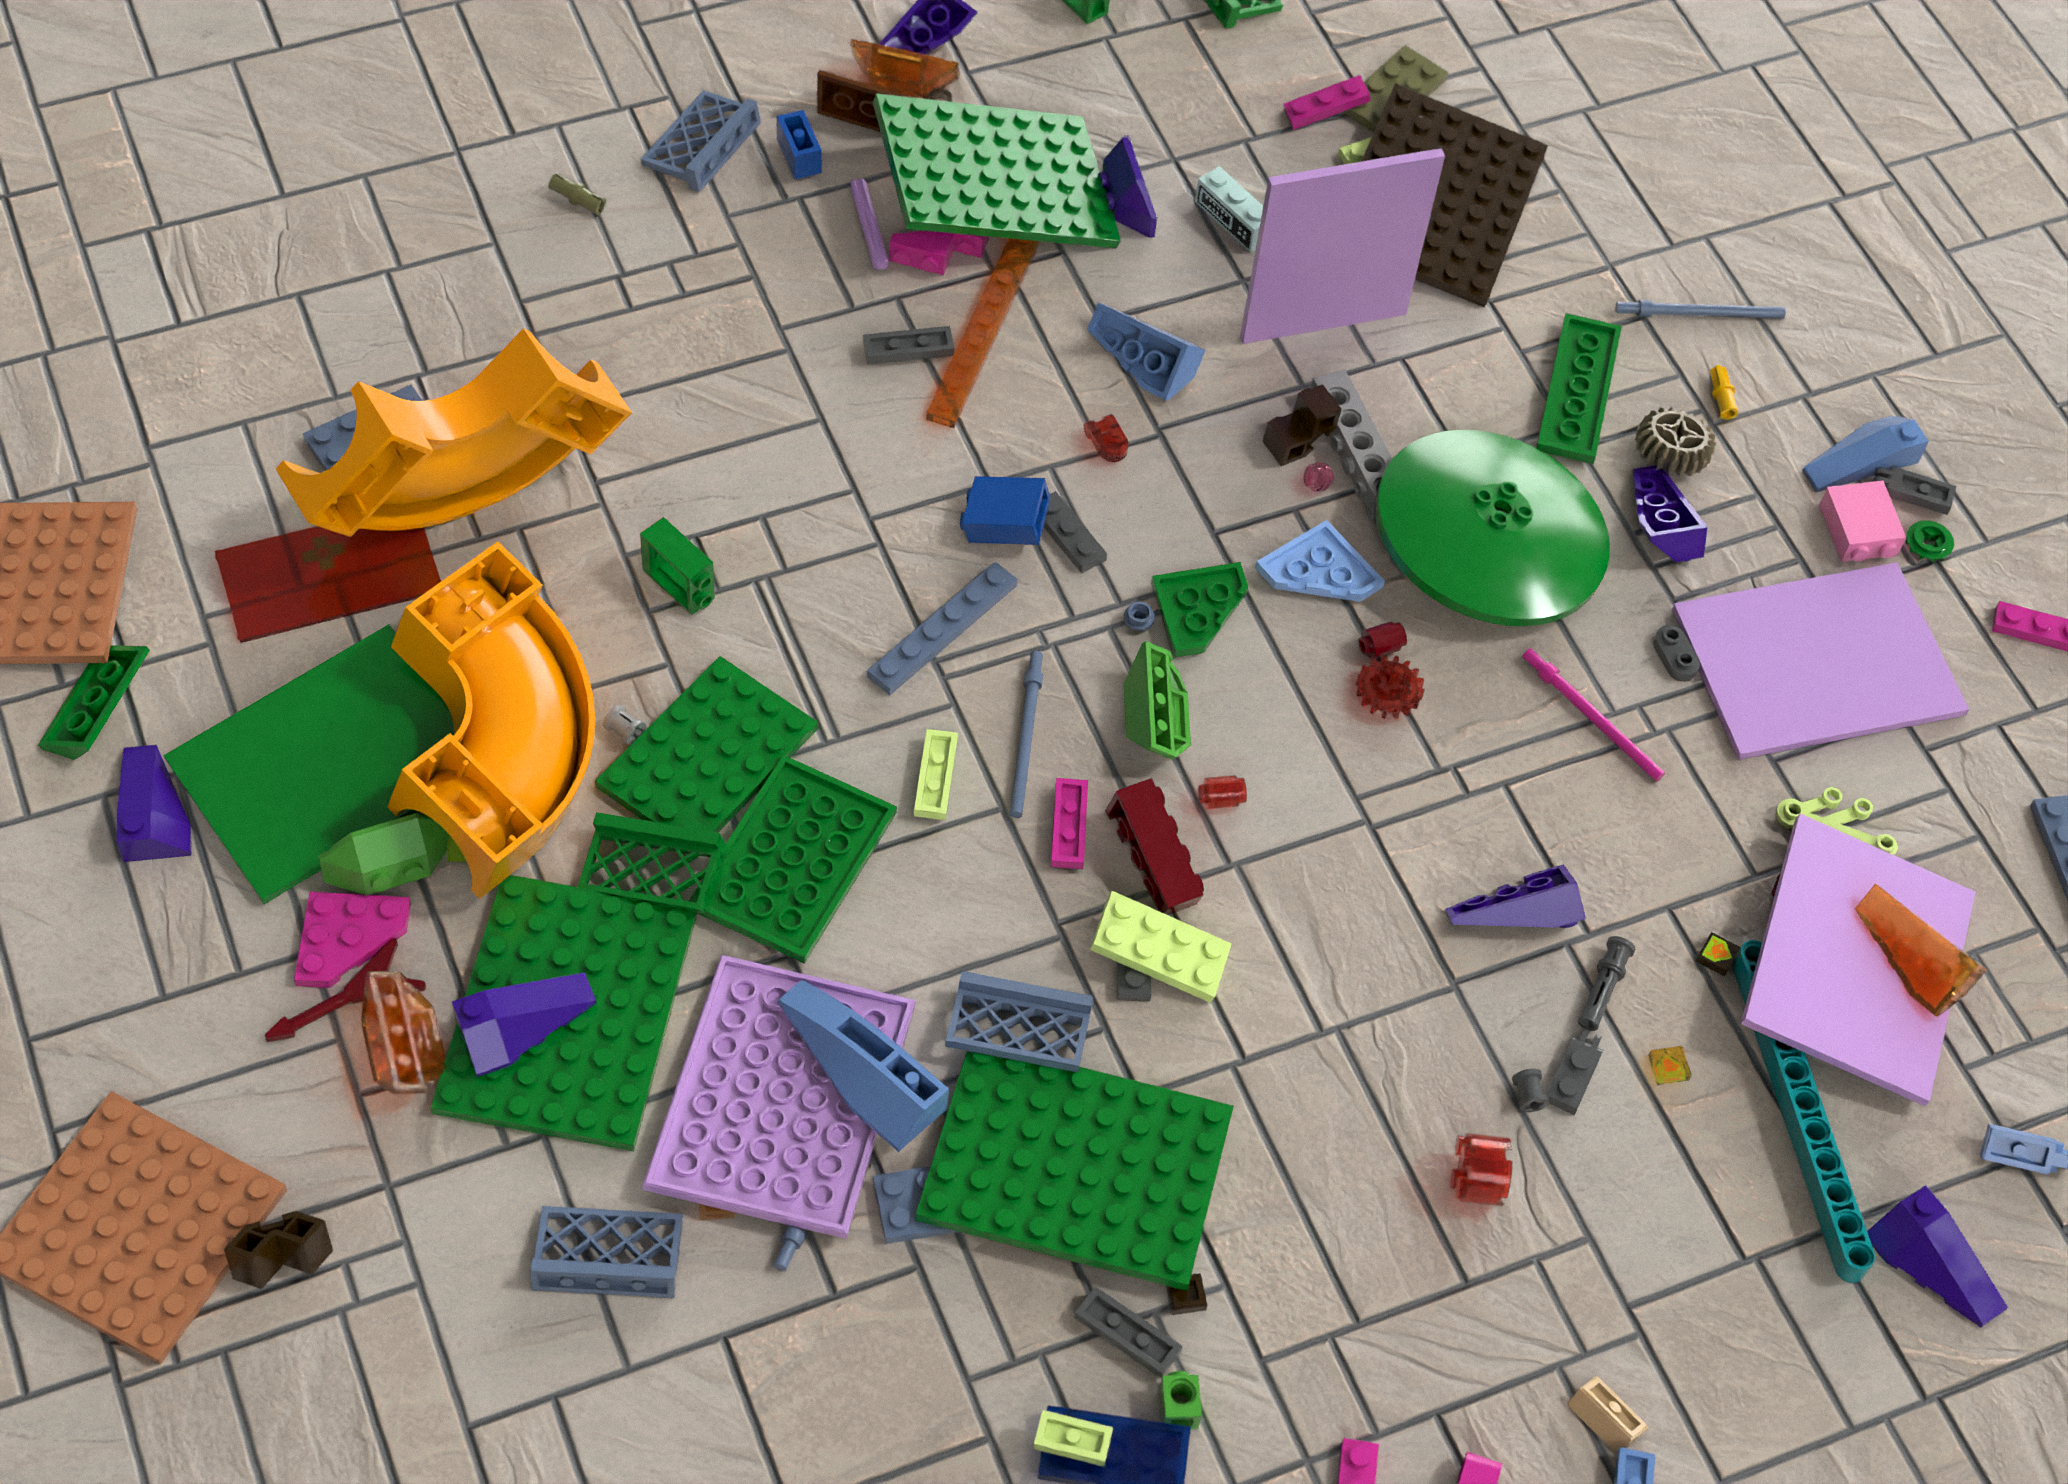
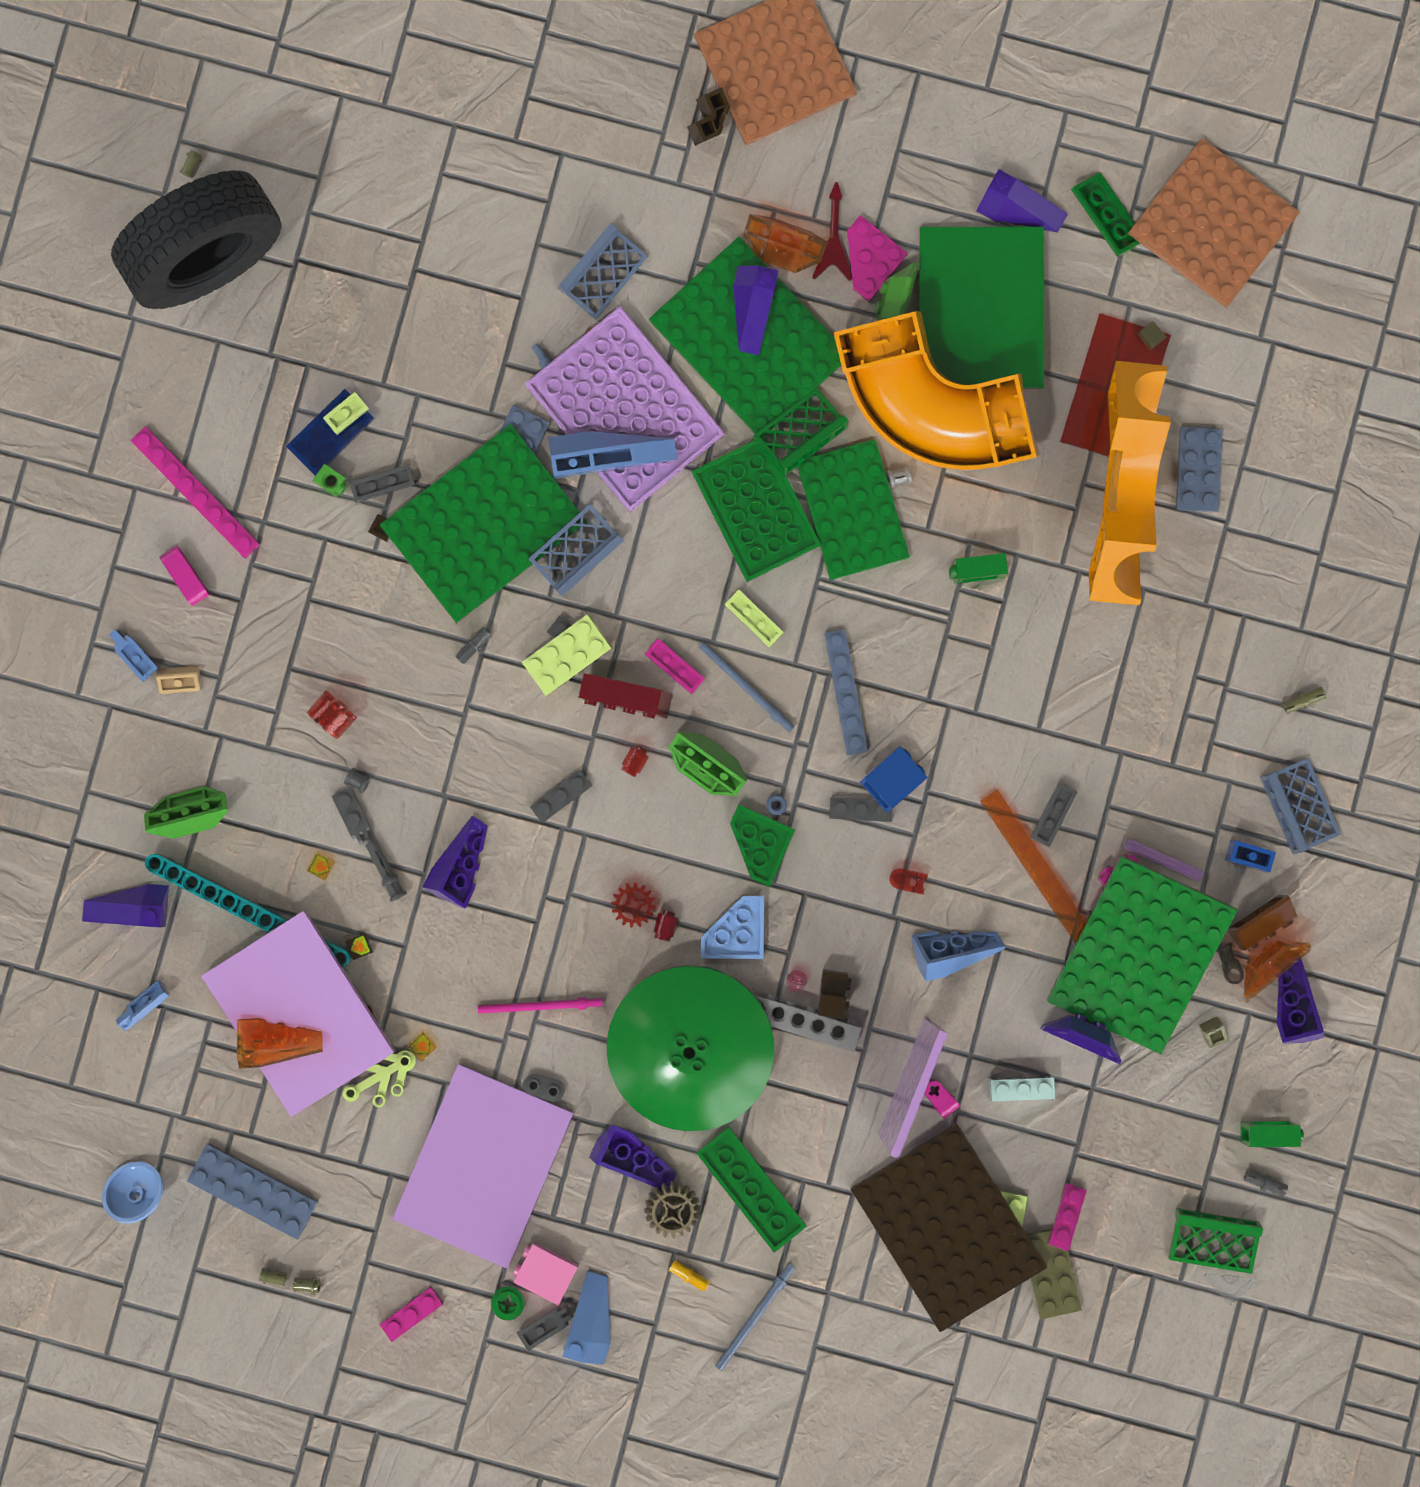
camera: 135 degrees right, 30 degrees up
none -> bright green wedge [144,786,228,839]
none -> clear yellow tile [407,1032,437,1062]
none -> dark grey axle [455,627,492,664]
none -> dark grey plate [530,770,592,824]
none -> olive slope [1137,321,1166,350]
none -> olive slope [1199,1017,1229,1048]

